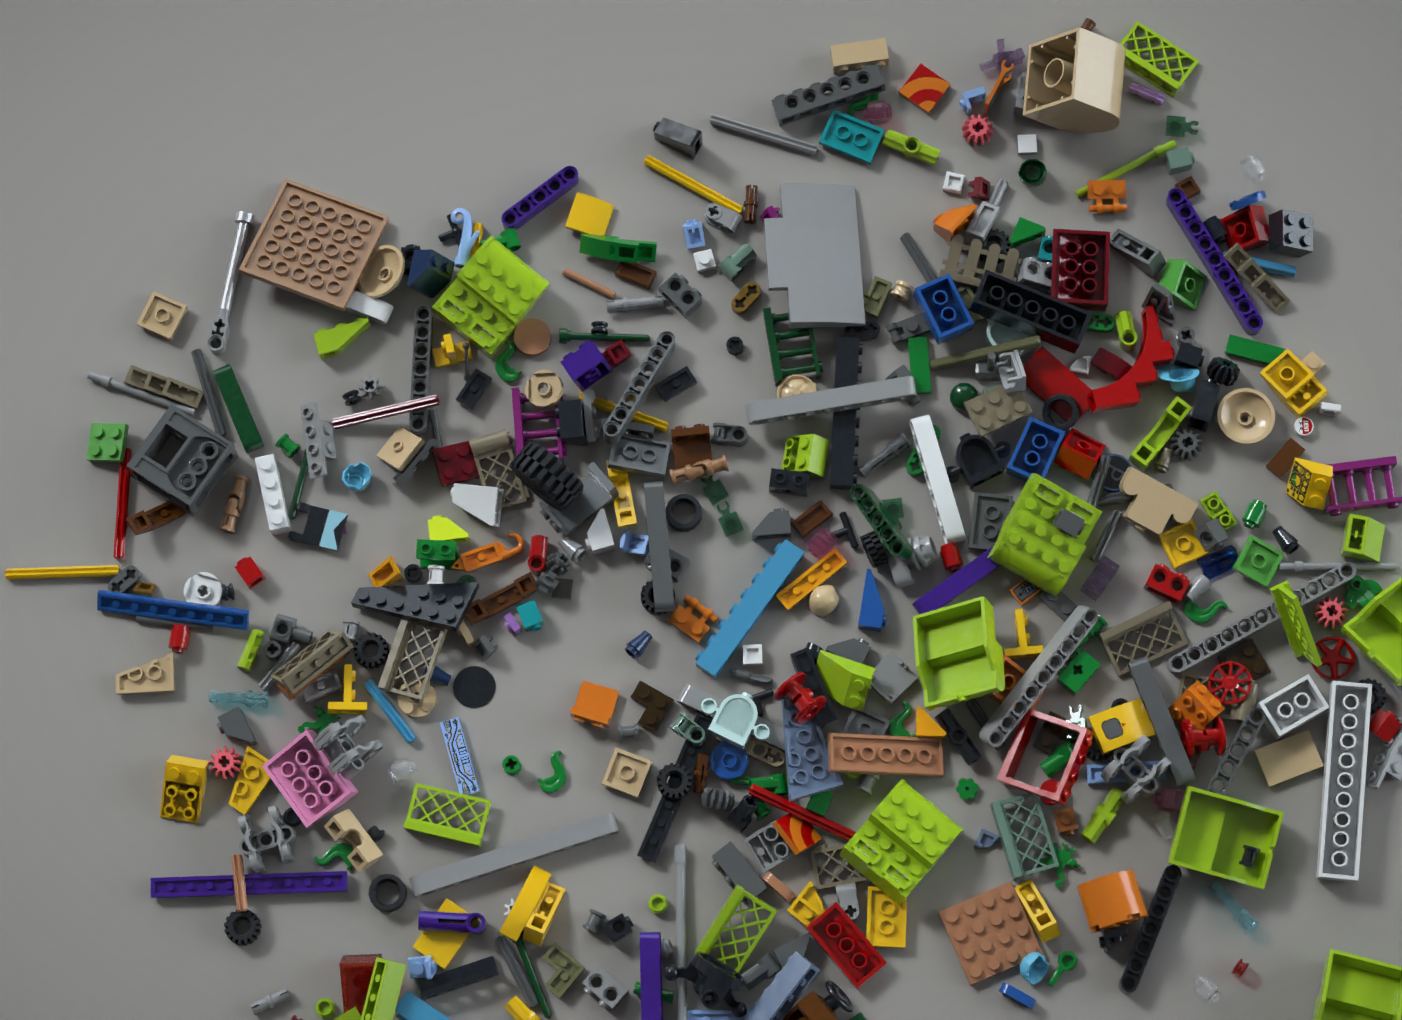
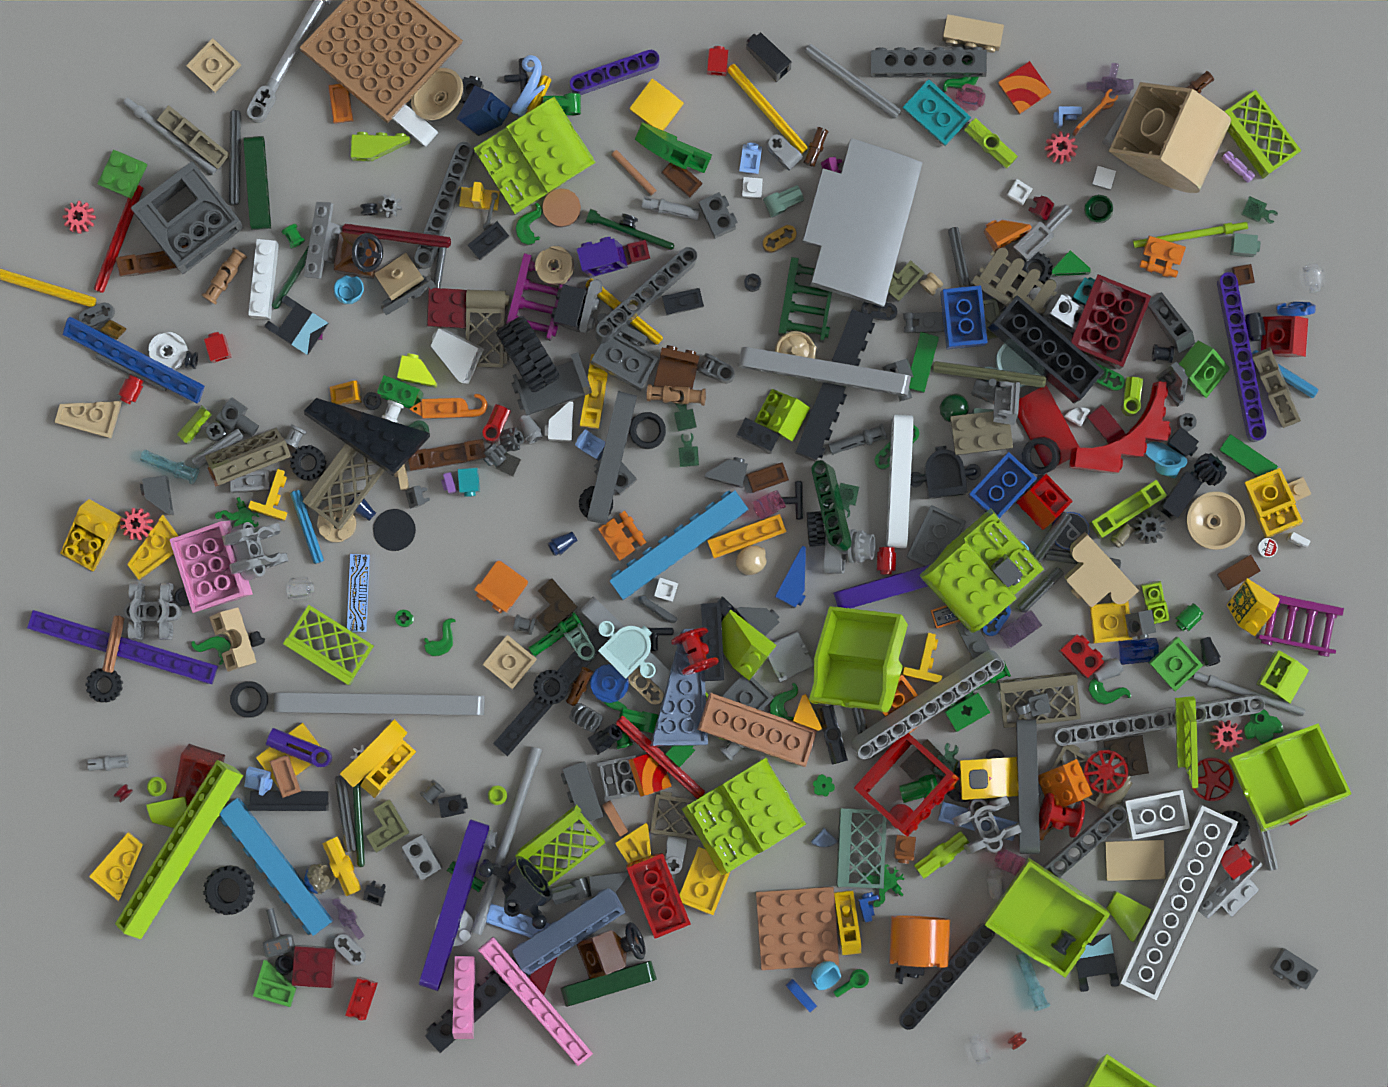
camera: 15 degrees right, 10 degrees up
black brick [1269,209,1314,258] -> none
none -> coral gear [62,201,96,234]
none -> nougat tile [269,755,301,798]
none -> orange tile [328,84,353,124]
none -> piece [334,232,383,279]
none -> green pin [528,612,584,657]
none -> red brick [707,46,728,76]
none -> blue bracket [858,892,879,923]
none -> blue beam [982,606,1011,636]
none -> dark grey plate [1015,692,1051,717]
none -> black flag [1076,934,1120,992]
none -> lime slope [1106,891,1151,942]
none -> black bush [1152,344,1174,363]

